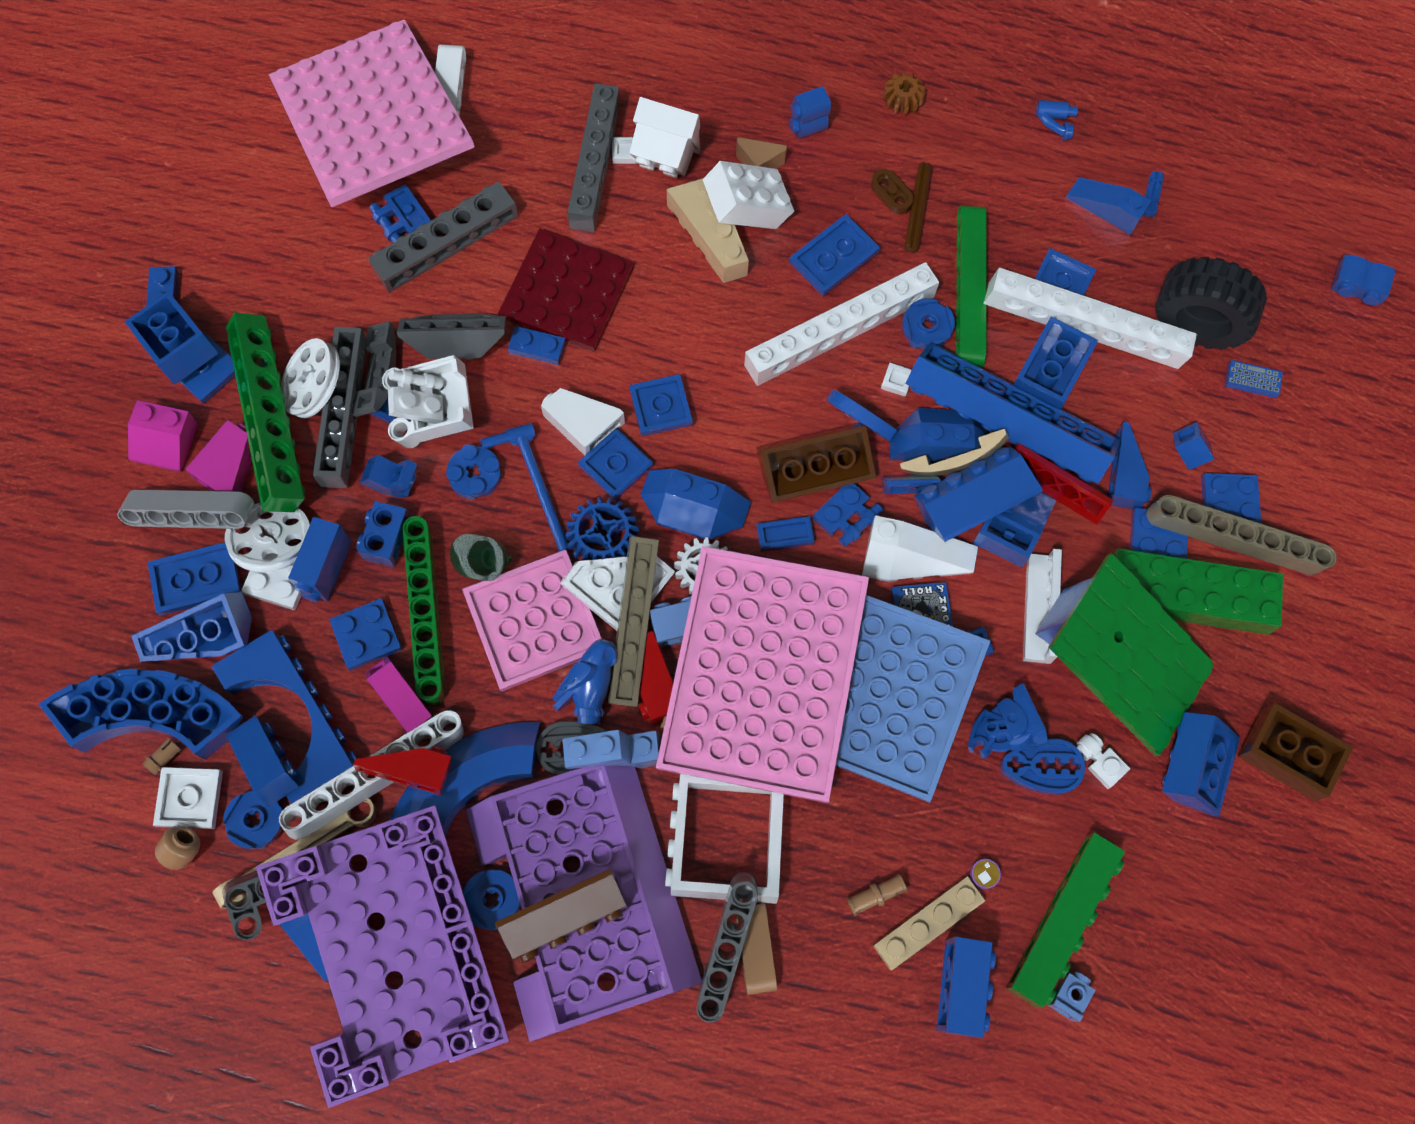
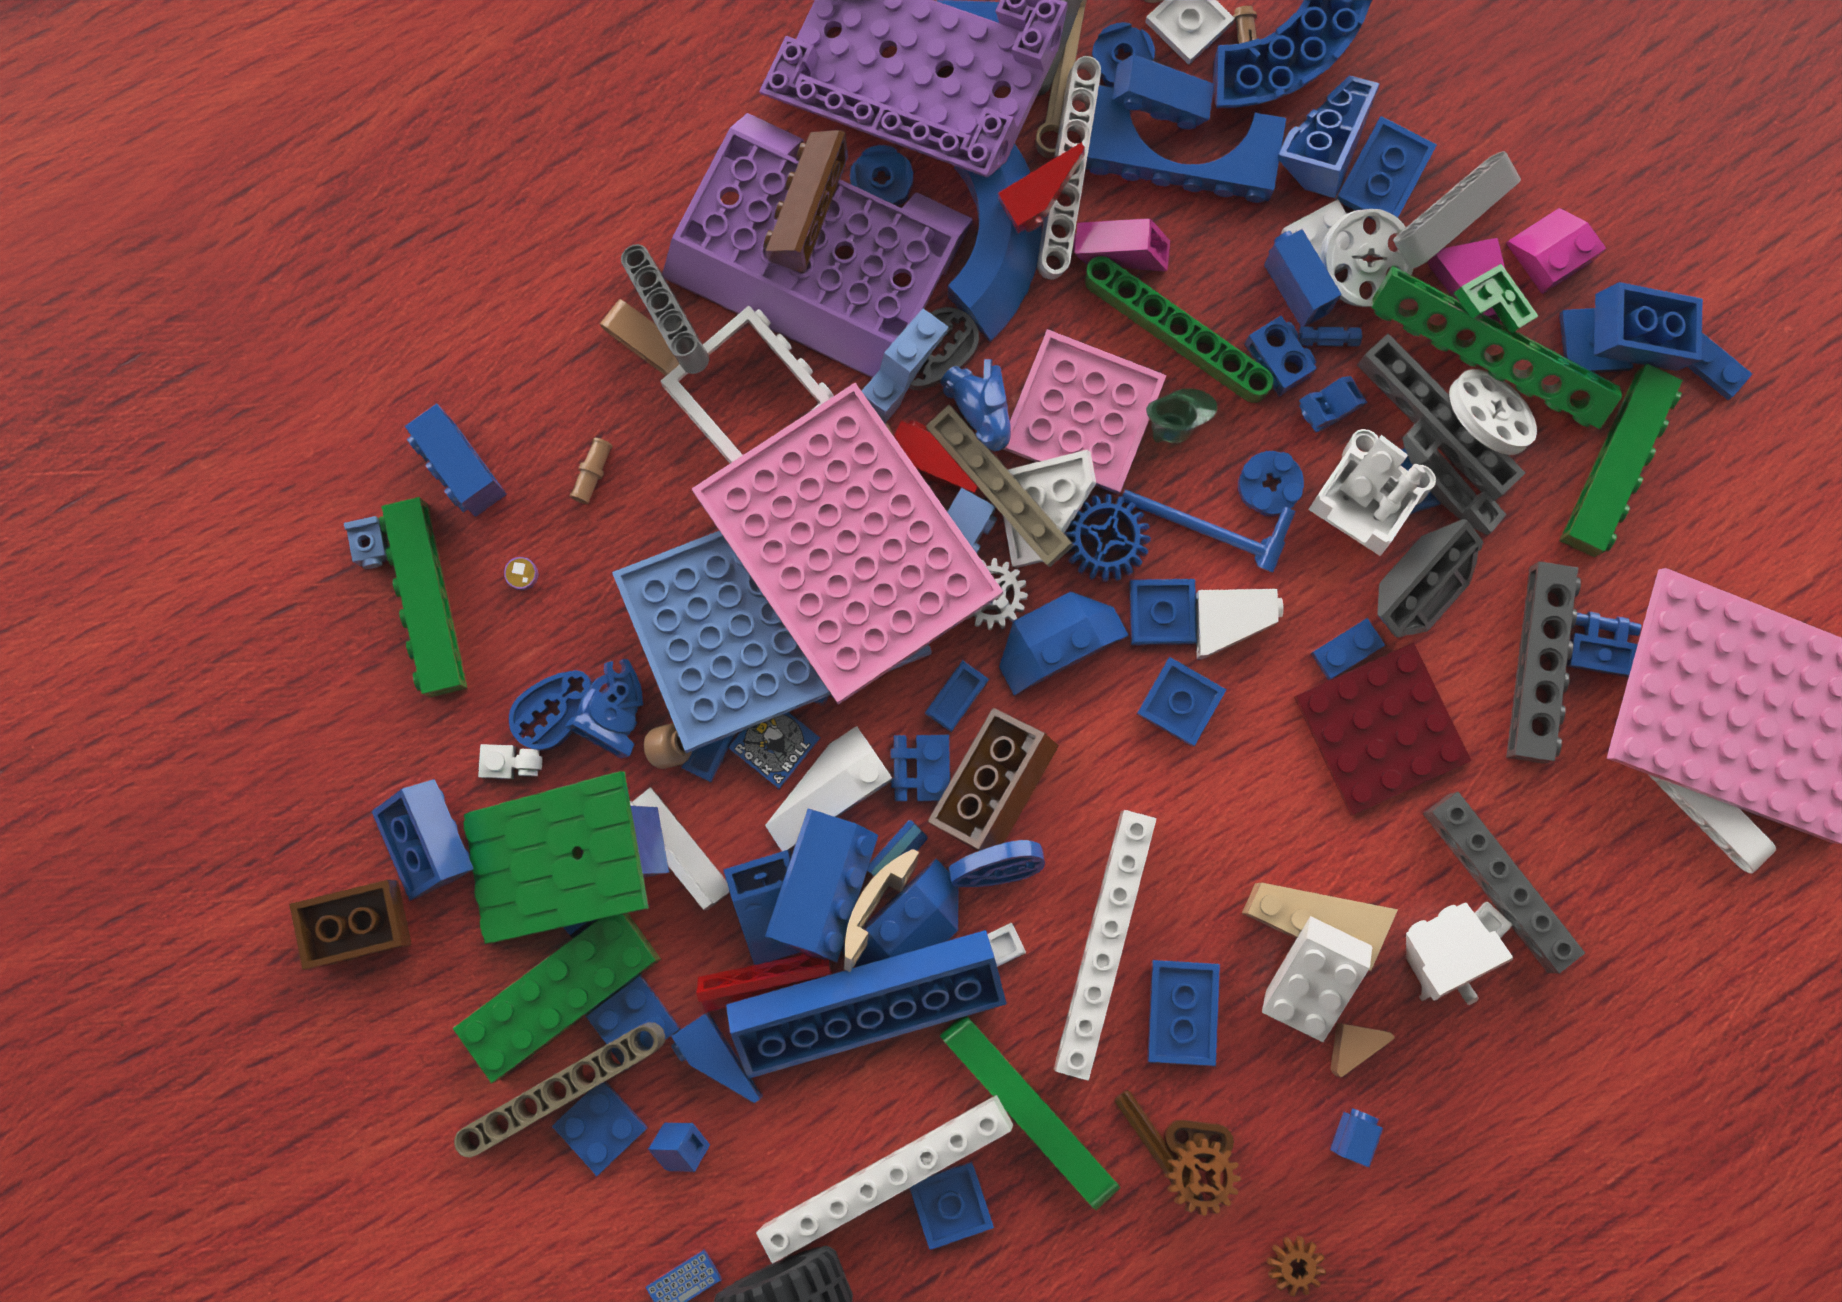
camera: 140 degrees right, 10 degrees up
blue plate [329,598,402,671] -> none
tan plate [873,876,985,971] -> none
blue plate [902,298,955,349] -> none
blue brick [1013,317,1098,409] -> none
none -> medium nougat head [644,723,692,769]
none -> dark orange gear [1165,1139,1241,1216]
none -> blue axle [1298,326,1362,347]
none -> plate [1454,264,1538,334]
none -> green brick [1559,364,1683,557]

